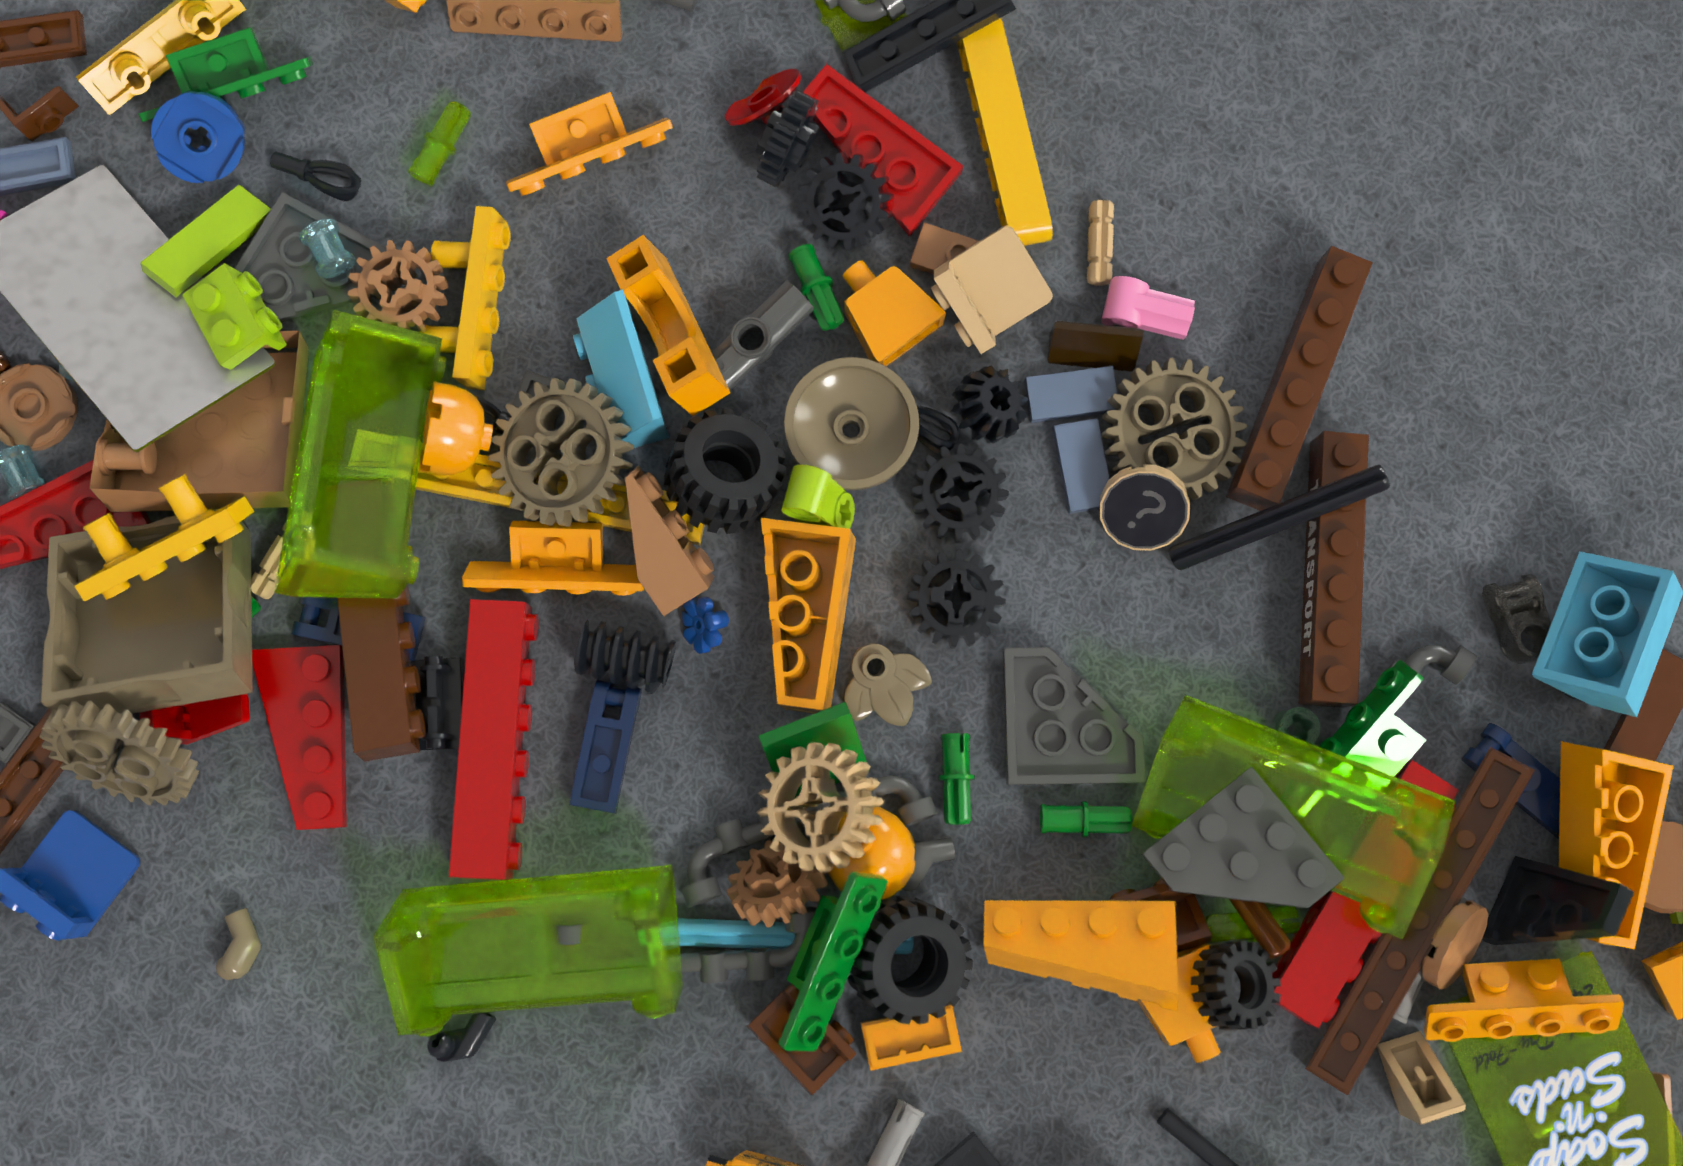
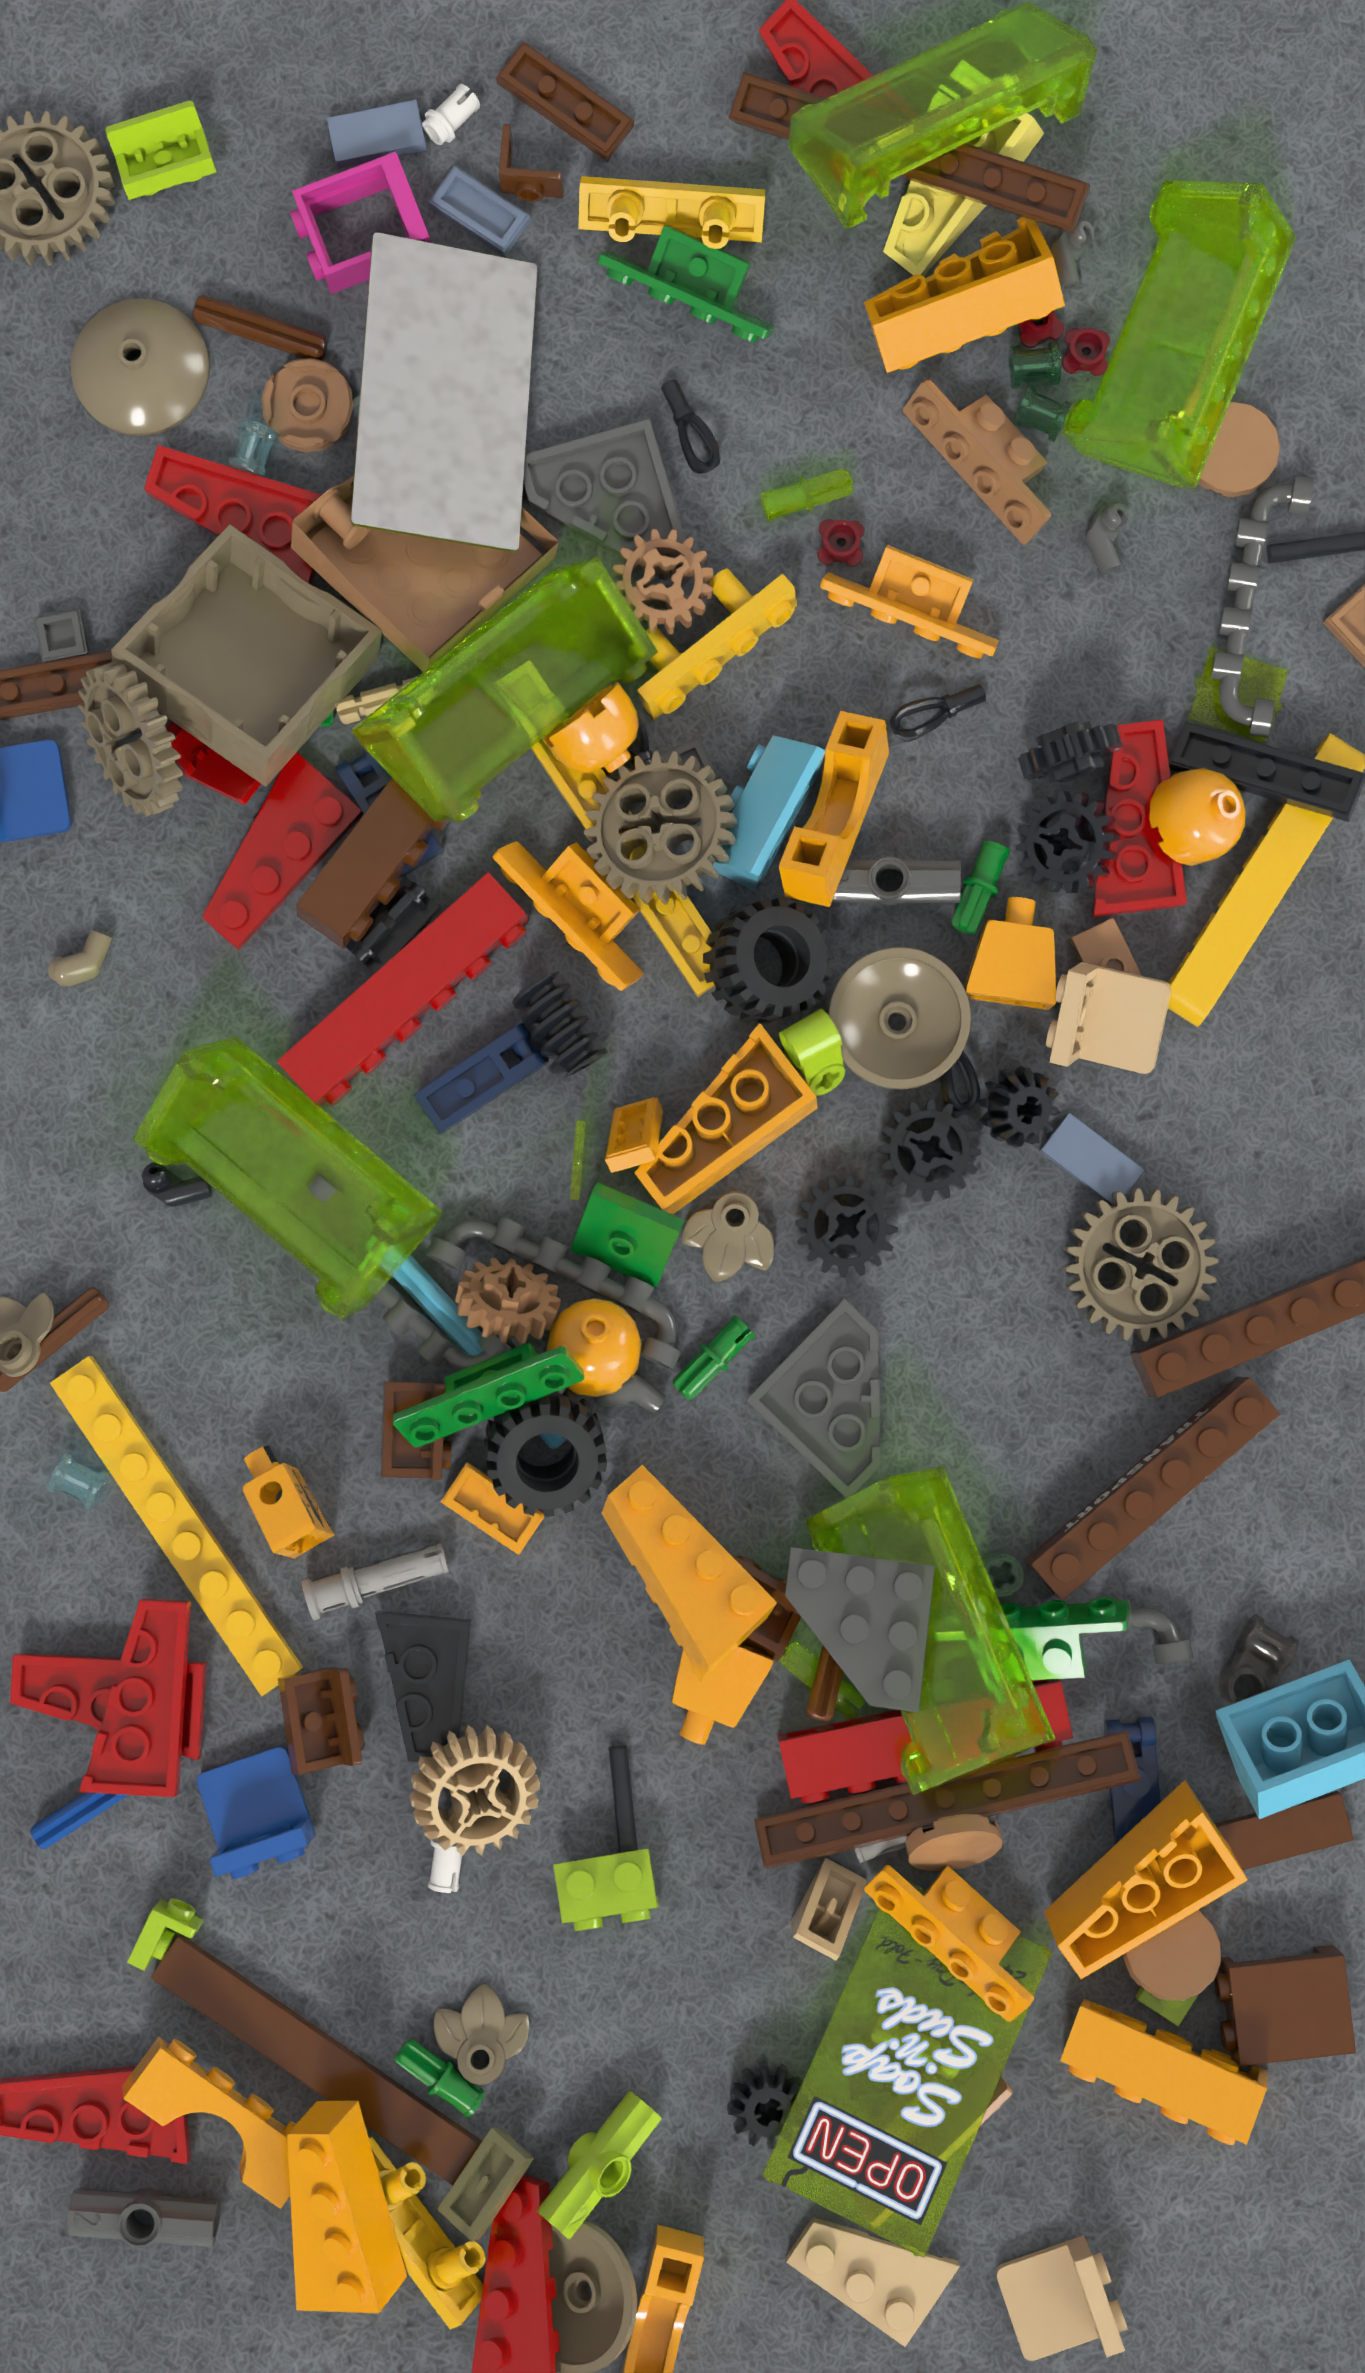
camera: 50 degrees right, 5 degrees up
yellow plate [74,474,254,602] -> none
lime tile [140,185,271,297] -> none
blue plate [151,91,245,183] -> none
lime bracket [182,263,287,370] -> none
clear light blue bush [299,218,356,279] -> none
medium nougat slope [625,465,714,616] -> none
blue plant [682,596,729,654] -> none
red dish [725,69,801,126] -> none
tan gear [757,742,884,872] -> none
green axle [1040,801,1132,837] -> none
dark brown slope [1047,321,1143,372] -> none
sand blue tile [1052,418,1109,514] -> none
tan axle [1087,200,1114,286] -> none
black tile [1100,464,1190,551] -> none
bright pink piece [1101,276,1195,340] -> none
black axle [1169,465,1390,570] -> none
black tyre [1191,941,1281,1030] -> none
black wing [1482,856,1634,945] -> none
none -> clear neon green piece [570,1117,590,1200]
none -> light orange plate [605,1097,663,1173]
none -> dark red plate [817,519,865,567]
none -> black piece [890,684,986,742]
none -> light orange cylinder [1149,768,1246,866]

